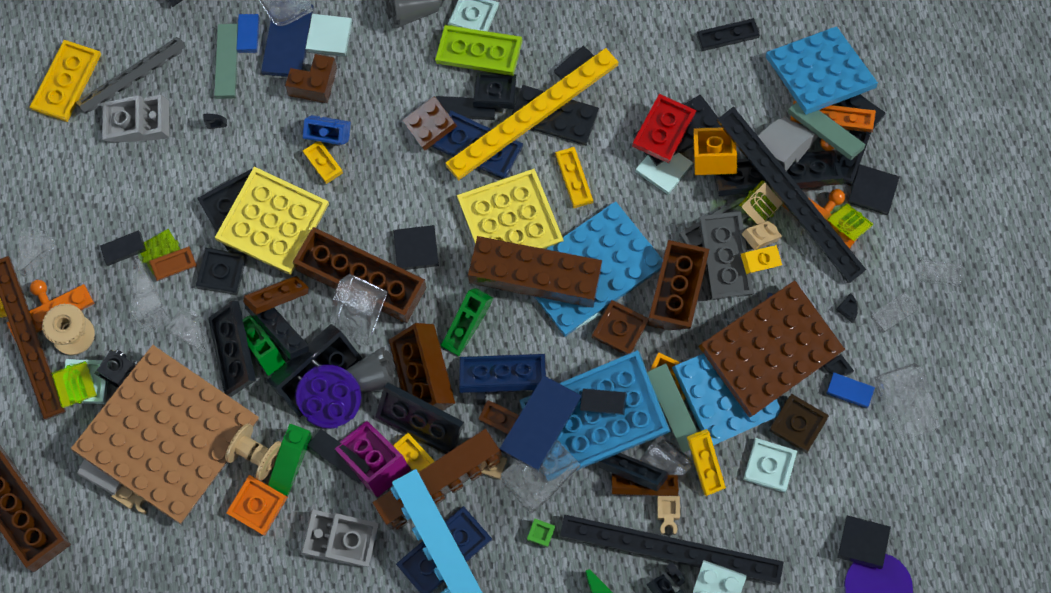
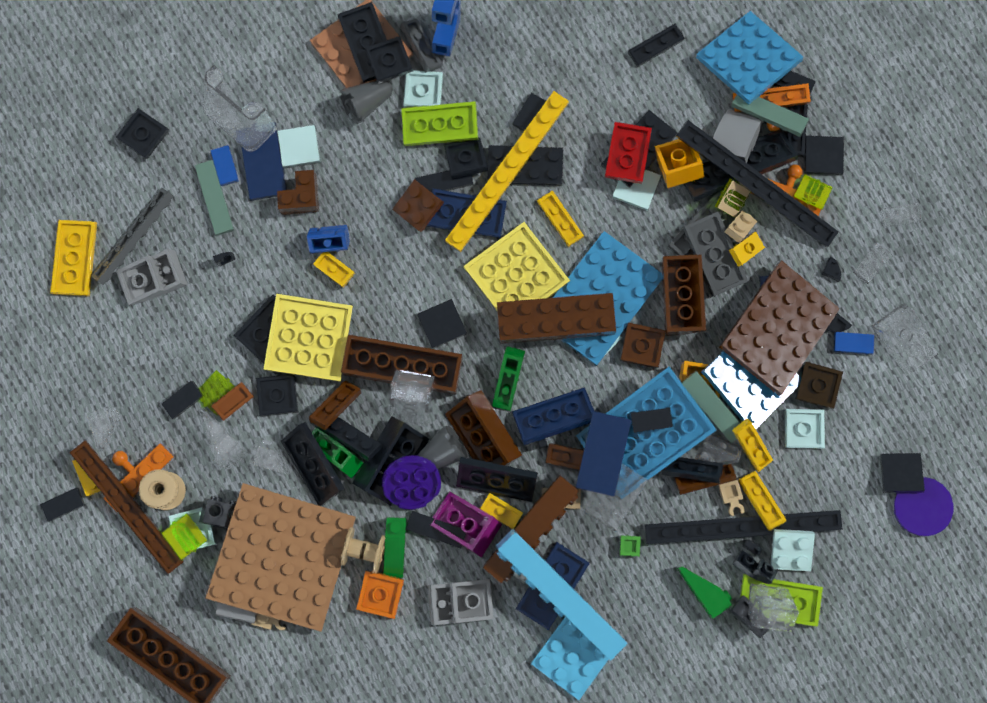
camera: 15 degrees left, 10 degrees up
none -> yellow tile [738,471,787,531]

